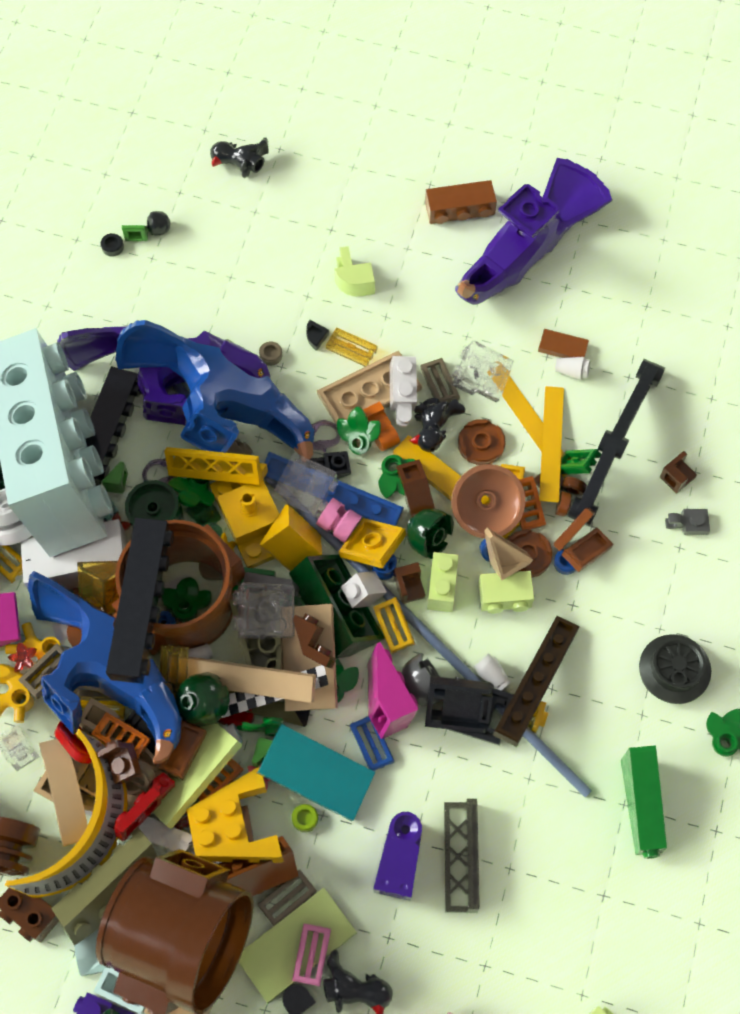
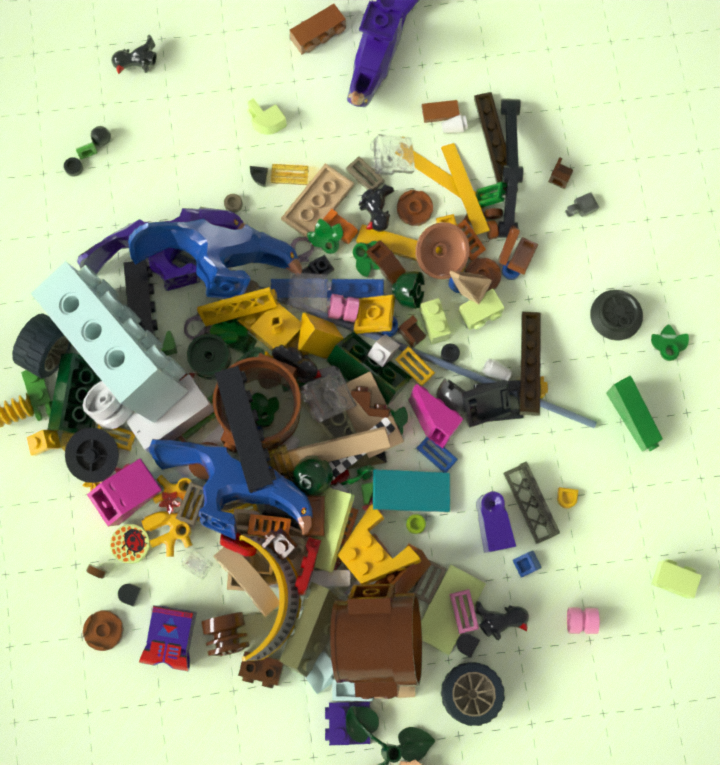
camera: 25 degrees left, 10 degrees up
clear yellow slope [77,561,120,615] -> none
white brick [390,356,417,427] -> none
none -> black animal [272,345,321,380]
none -> black tile [441,343,460,363]
none -> dark brown tile [474,92,518,196]
none -> blue slope [512,550,542,578]
none -> yellow tile [557,487,579,509]

